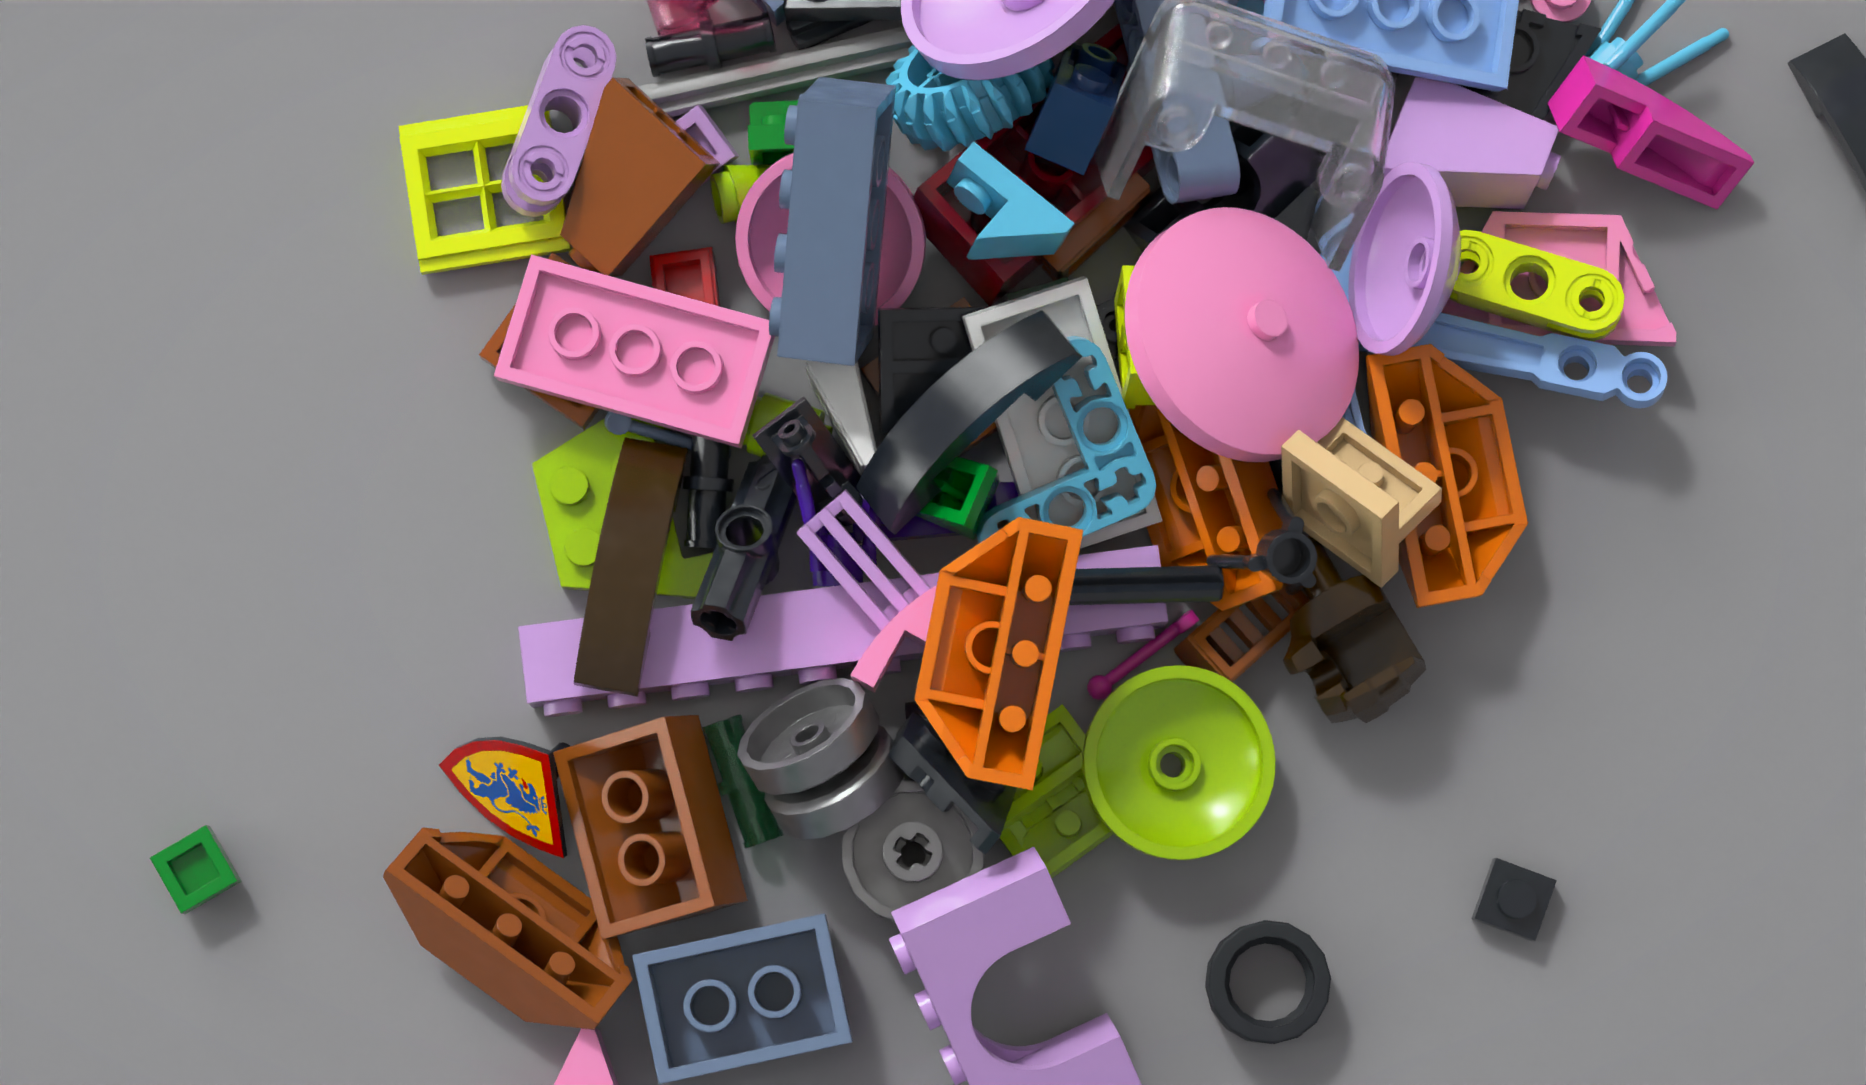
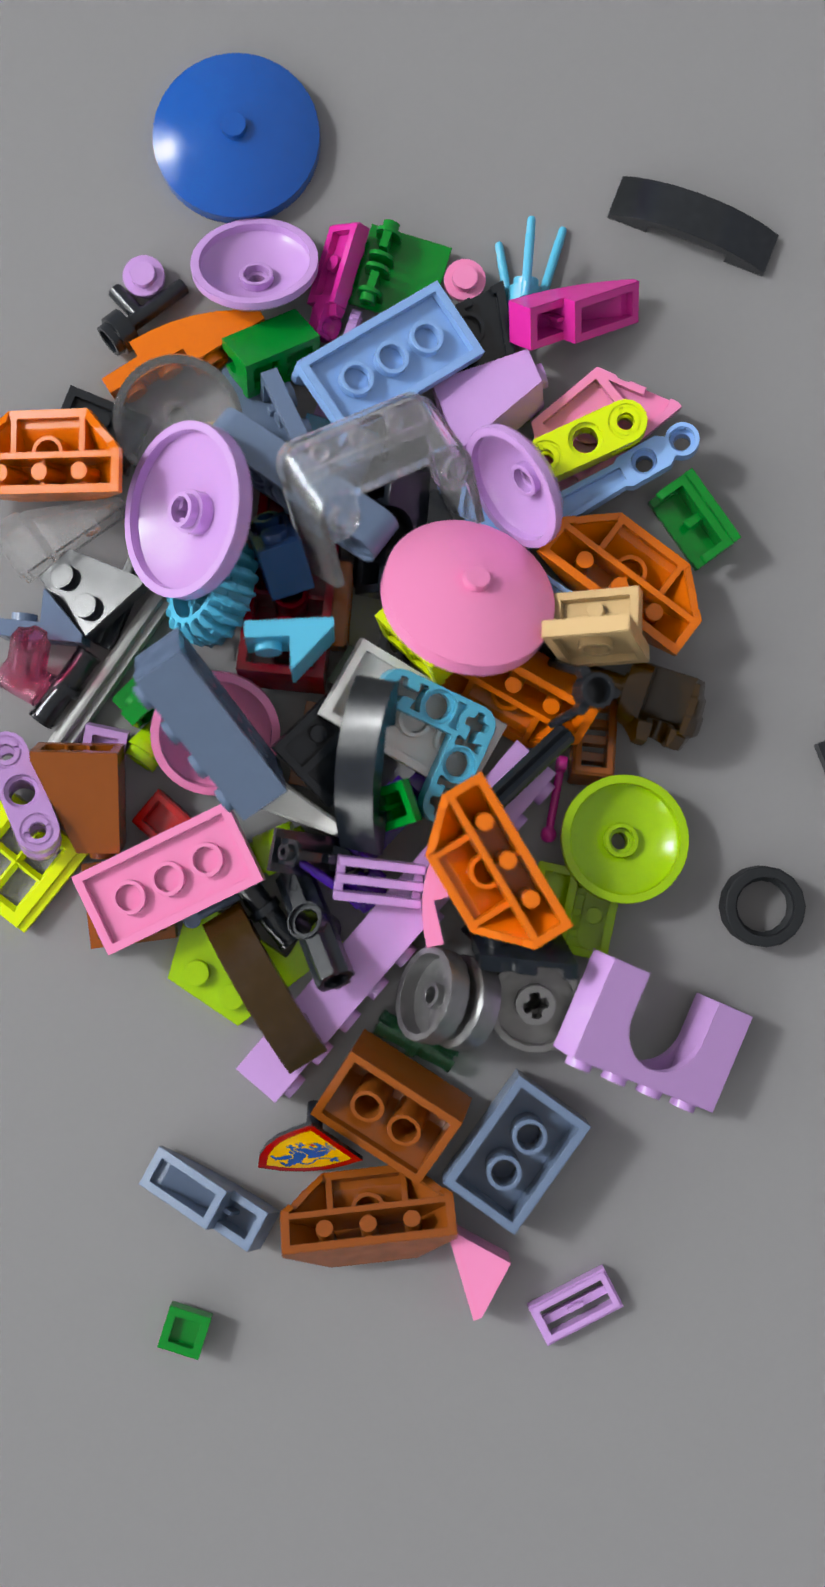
camera: 40 degrees left, 5 degrees up
none -> sand blue slope [139,1146,281,1252]
none -> green hinge [647,468,741,571]

